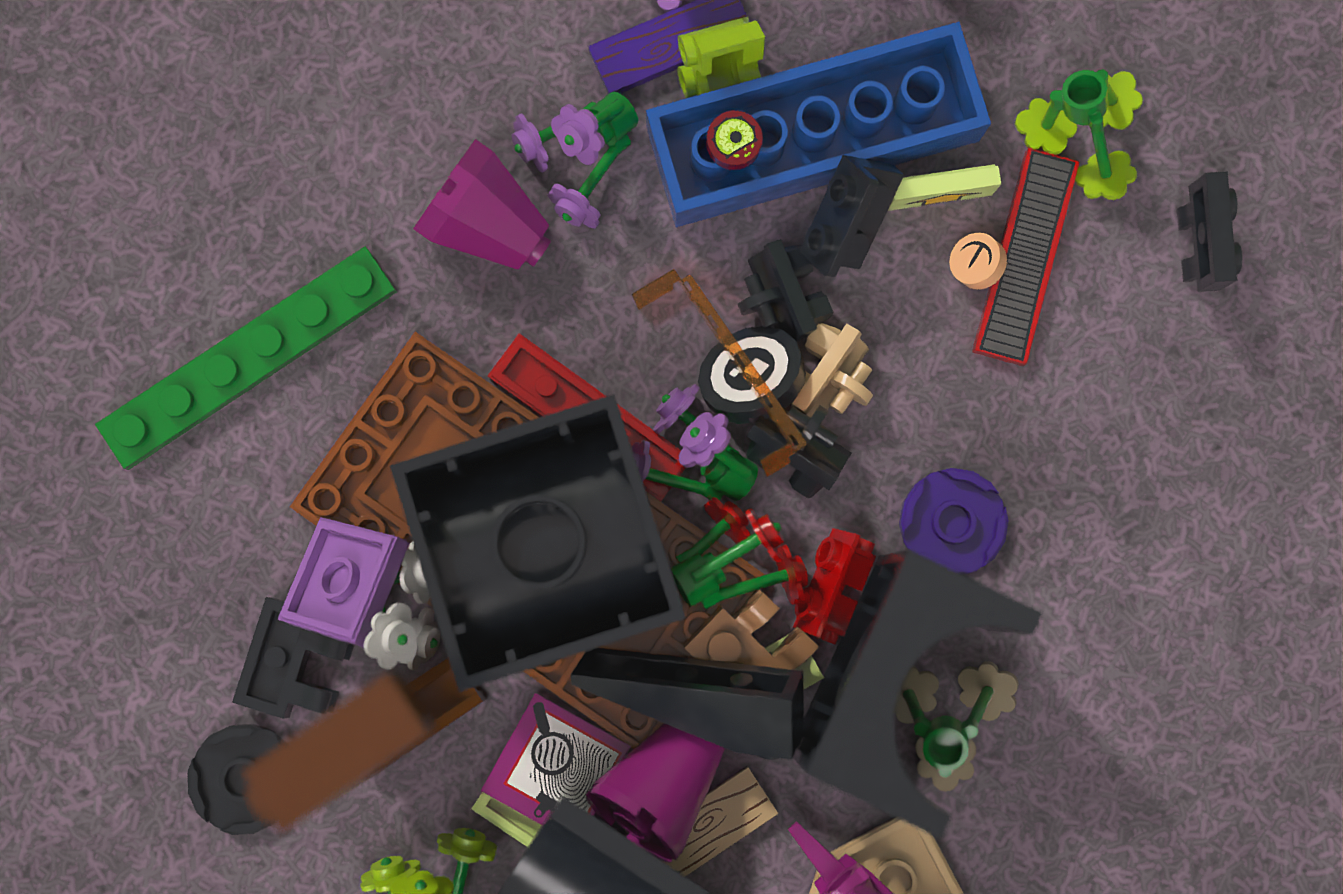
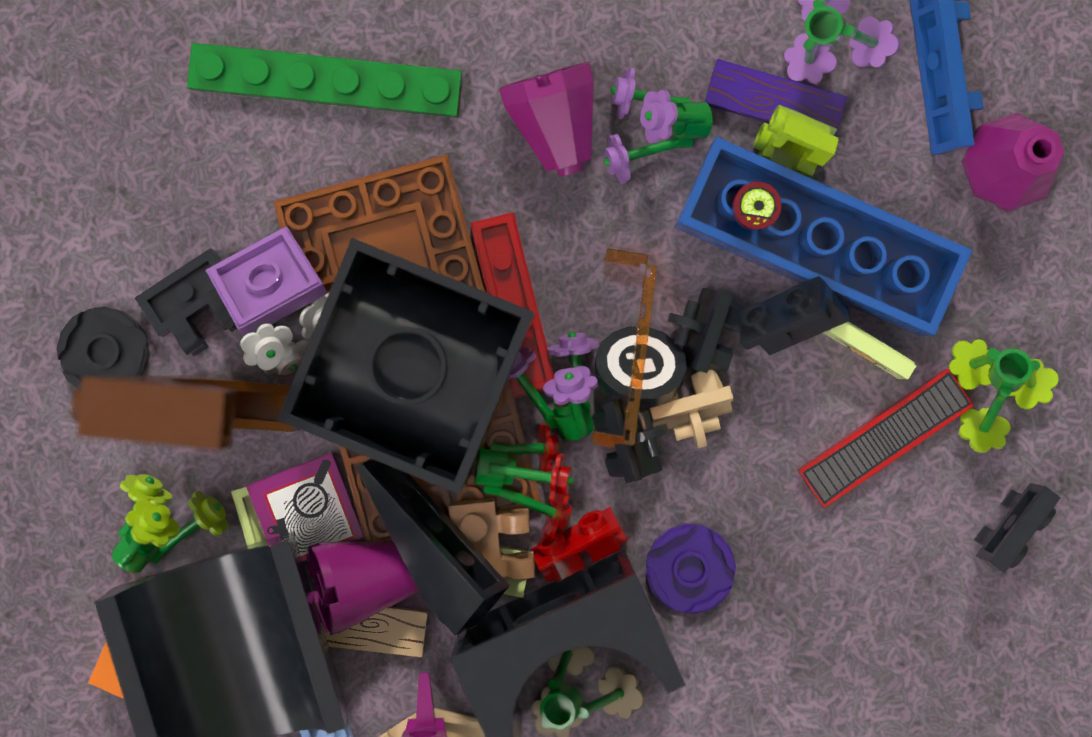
camera: 40 degrees right, 5 degrees up
light nougat tile [950,233,1007,289] -> none

